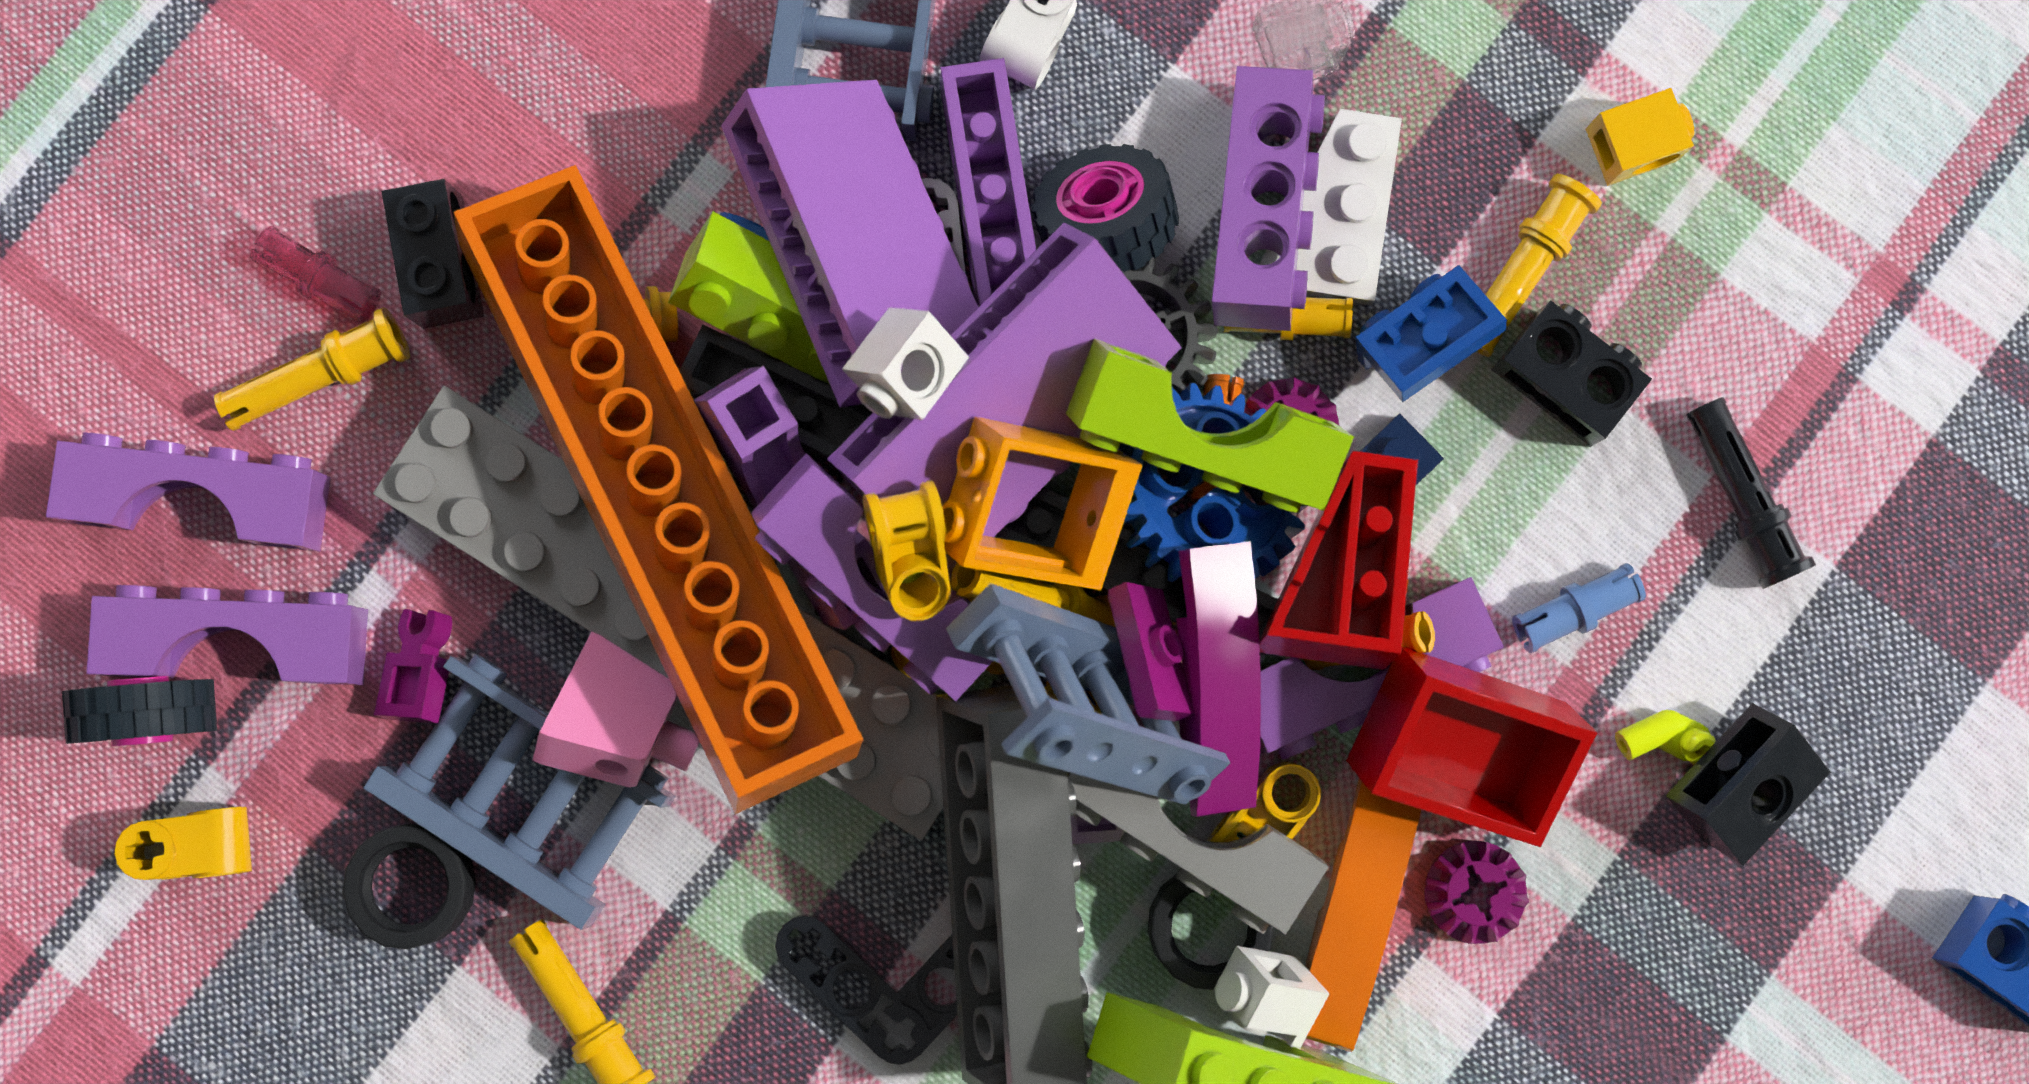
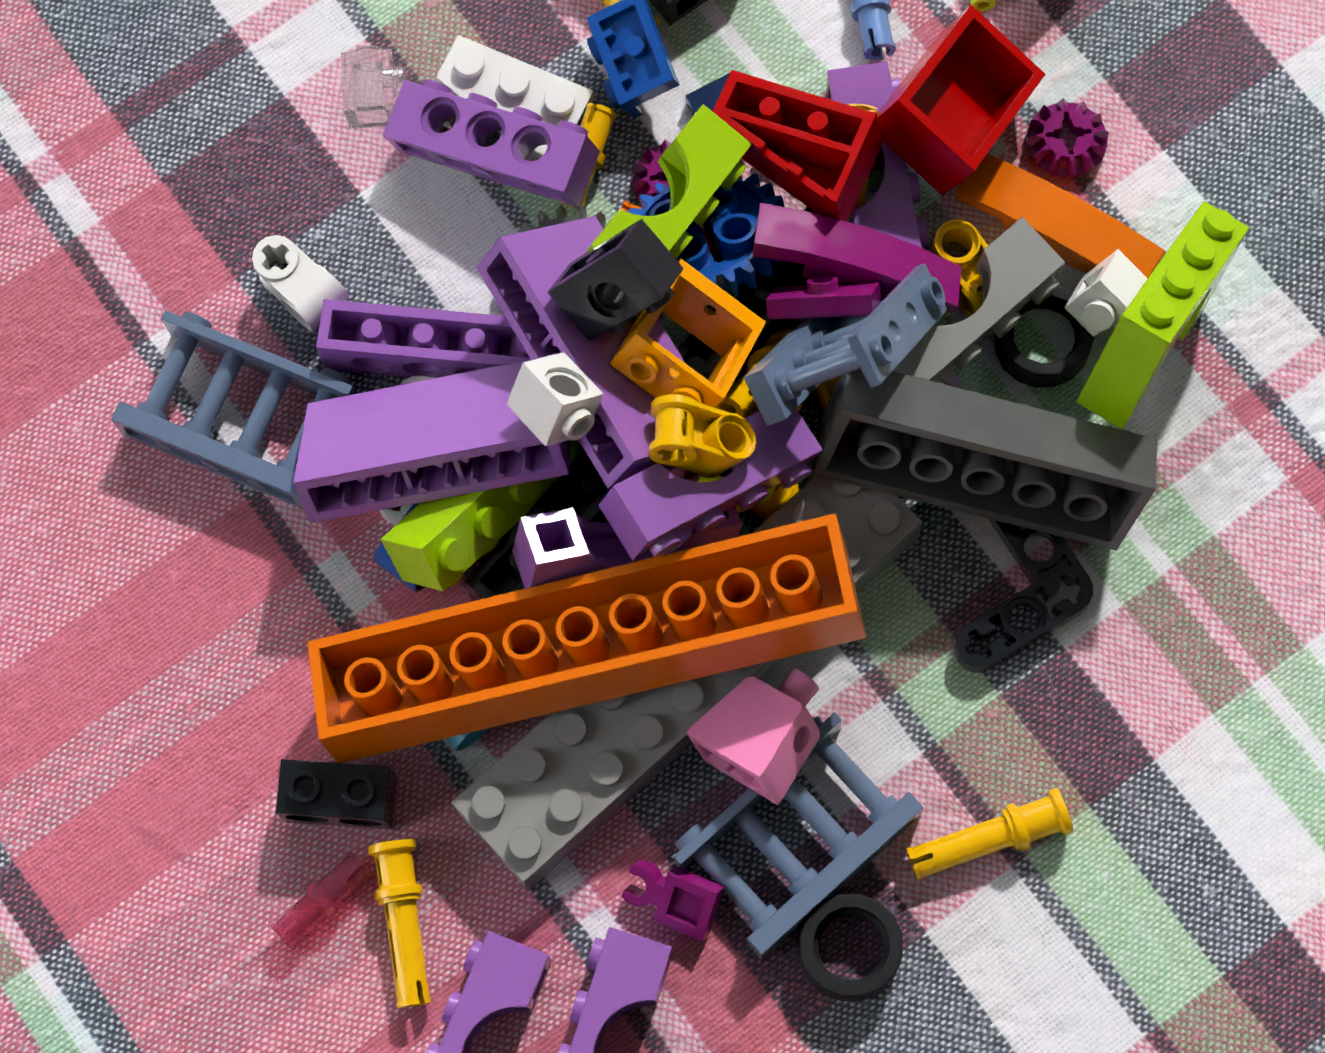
camera: 65 degrees left, 10 degrees down
black wheel [1031,144,1179,273] -> none
none -> black brick [548,219,684,341]

